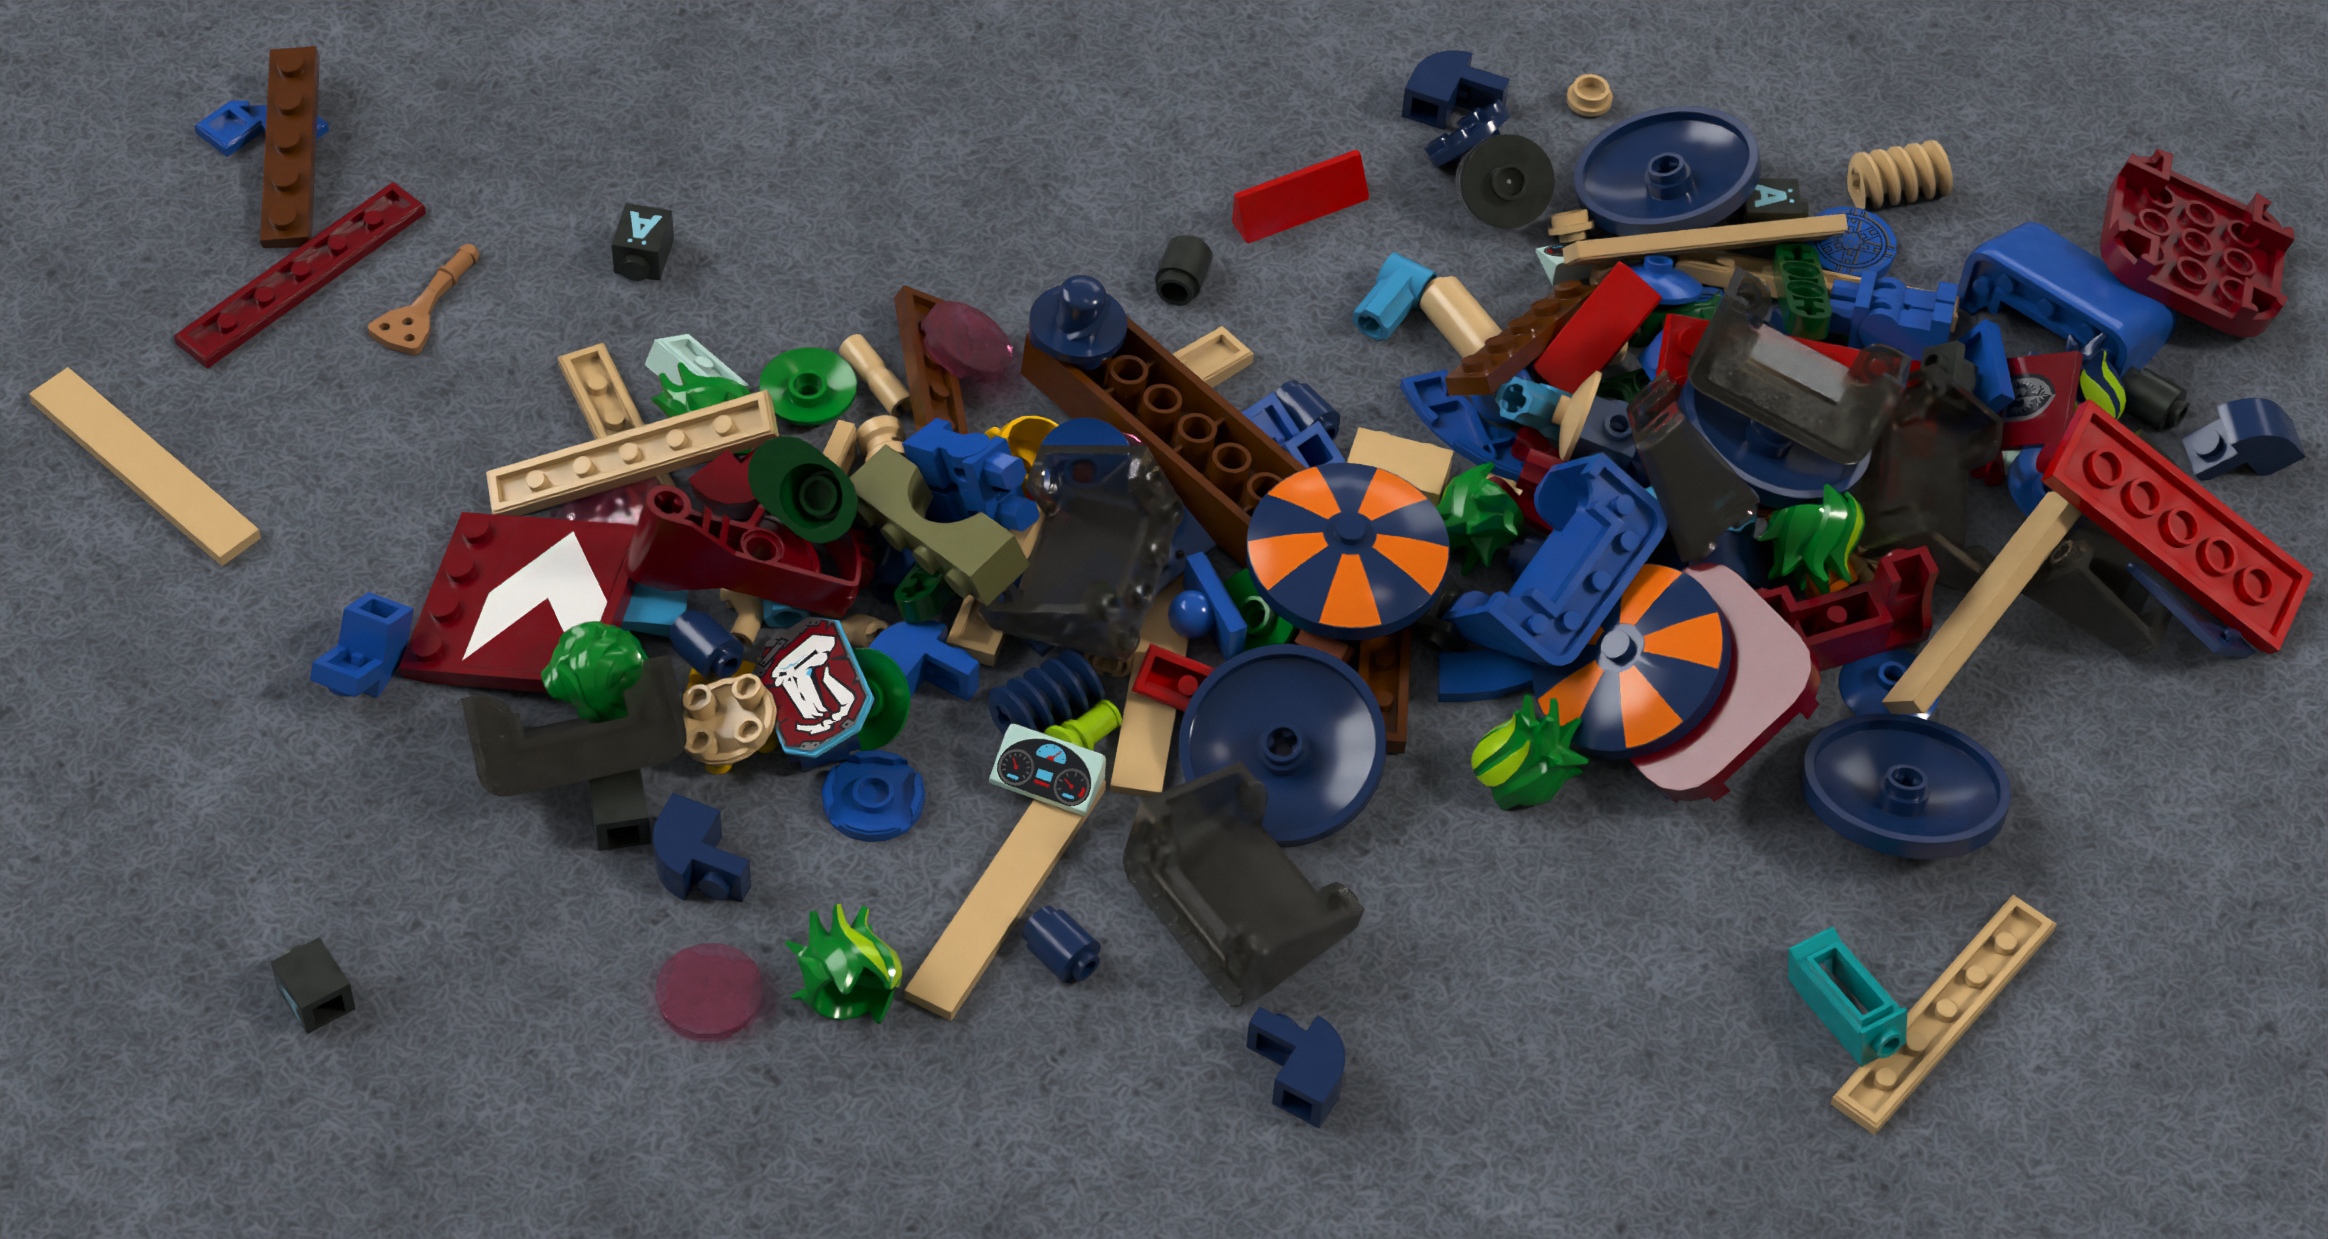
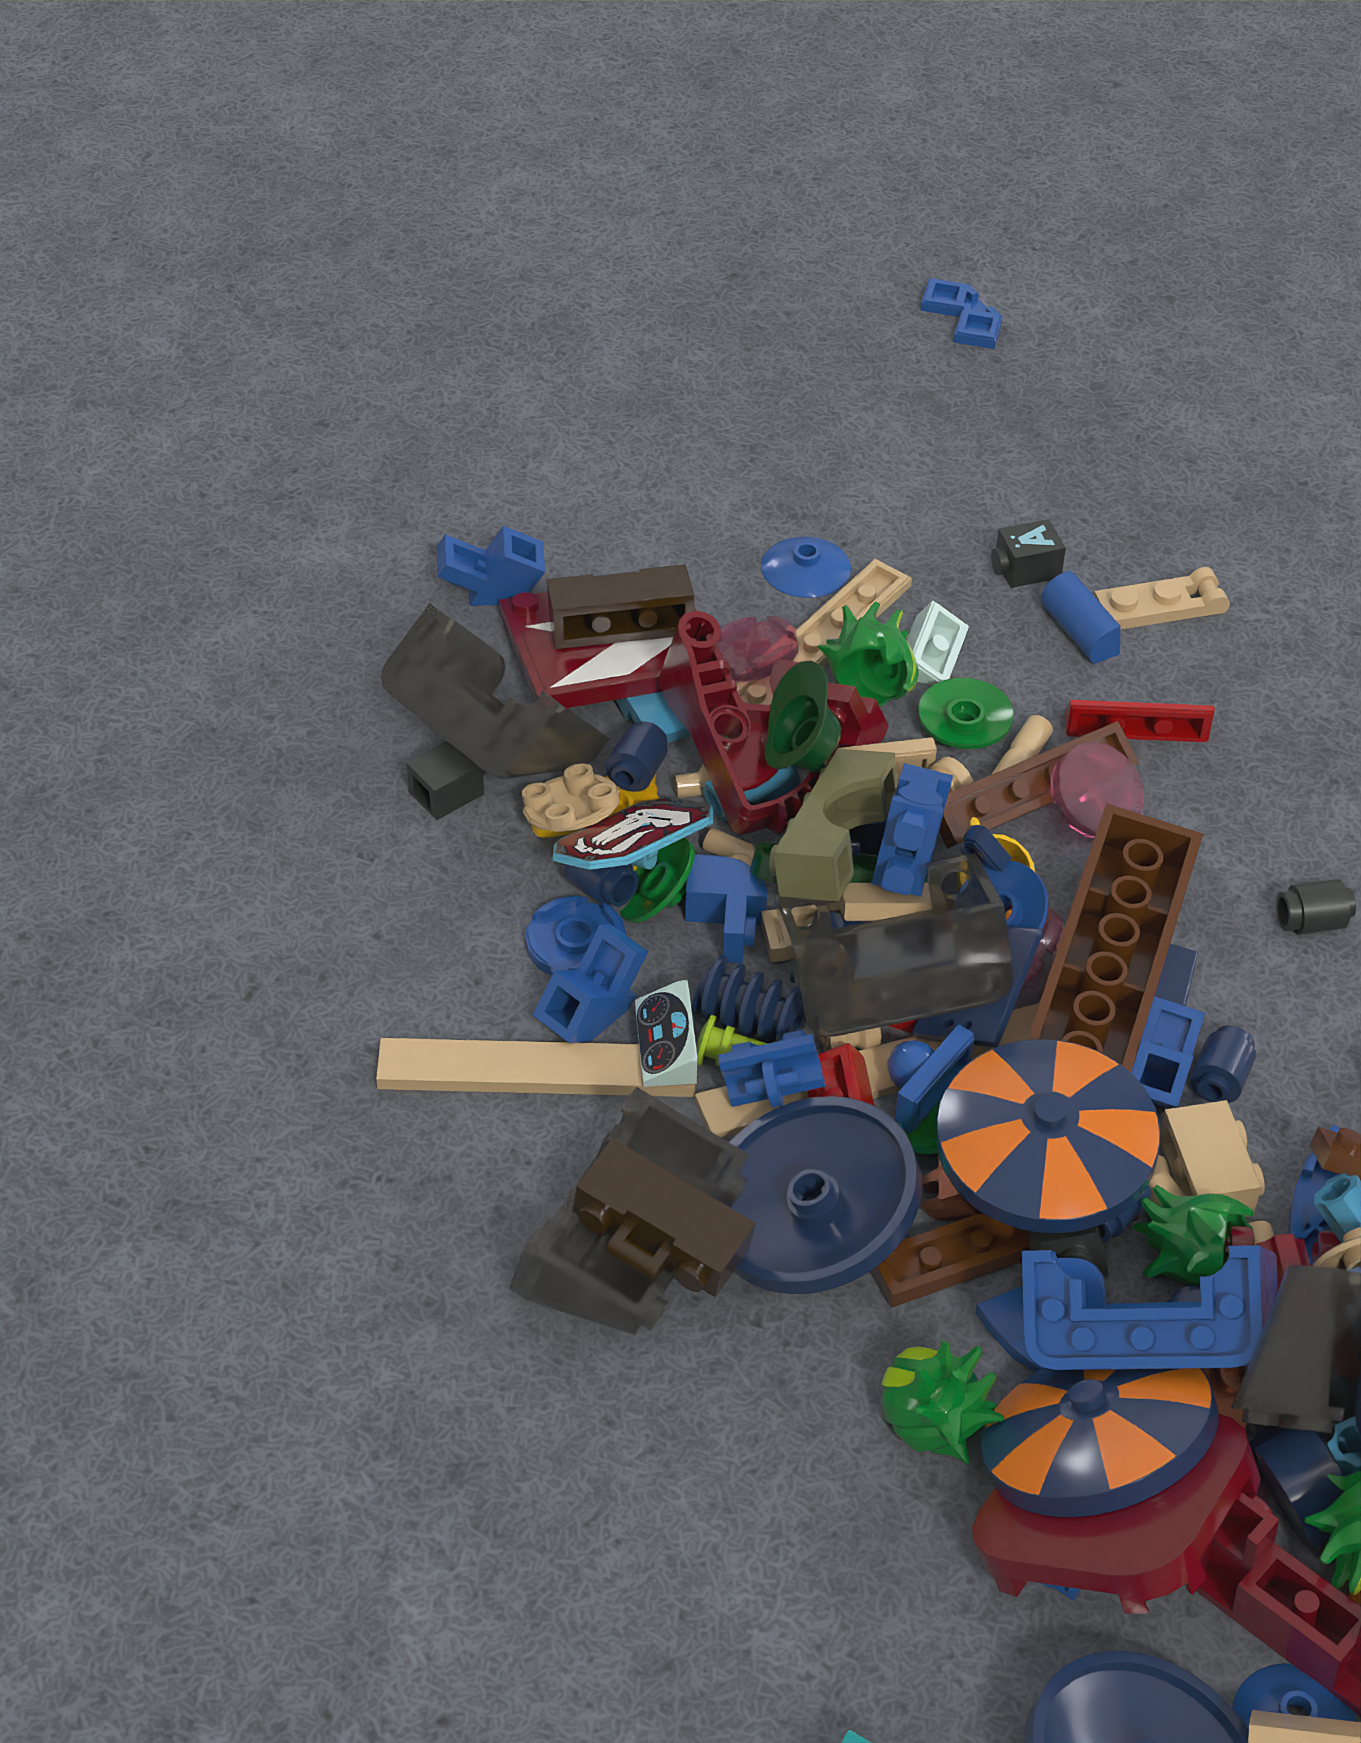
camera: 65 degrees right, 5 degrees down
tan tile [29,367,261,566] -> none
dark red tile [174,182,426,369] -> none
reddish brown plate [260,46,320,248] -> none
pearl dark grey brick [271,937,356,1034] -> none
medium nougat piece [368,244,479,355] -> none
tan tile [486,390,779,516] -> none
green hair [541,621,652,725] -> none
dark blue brick [653,793,751,902] -> none
clear pink tile [656,943,763,1042] -> none
green hair [785,904,902,1025] -> none
dark blue brick [1022,905,1101,983] -> none
dark blue plate [1029,275,1127,370] -> none
tan tile [1172,326,1254,388] -> none
dark blue brick [1246,1006,1345,1128] -> none
none -> blue brick [532,924,649,1043]
none -> dark brown piece [546,564,695,649]
none -> dark brown piece [572,1138,756,1297]
none -> blue hips [718,1030,825,1108]
none -> blue dish [761,537,851,598]
none -> dark blue tile [960,825,1012,872]
none -> blue brick [1041,570,1121,664]
none -> red slope [1065,700,1215,742]
none -> tan plate [1094,567,1230,629]

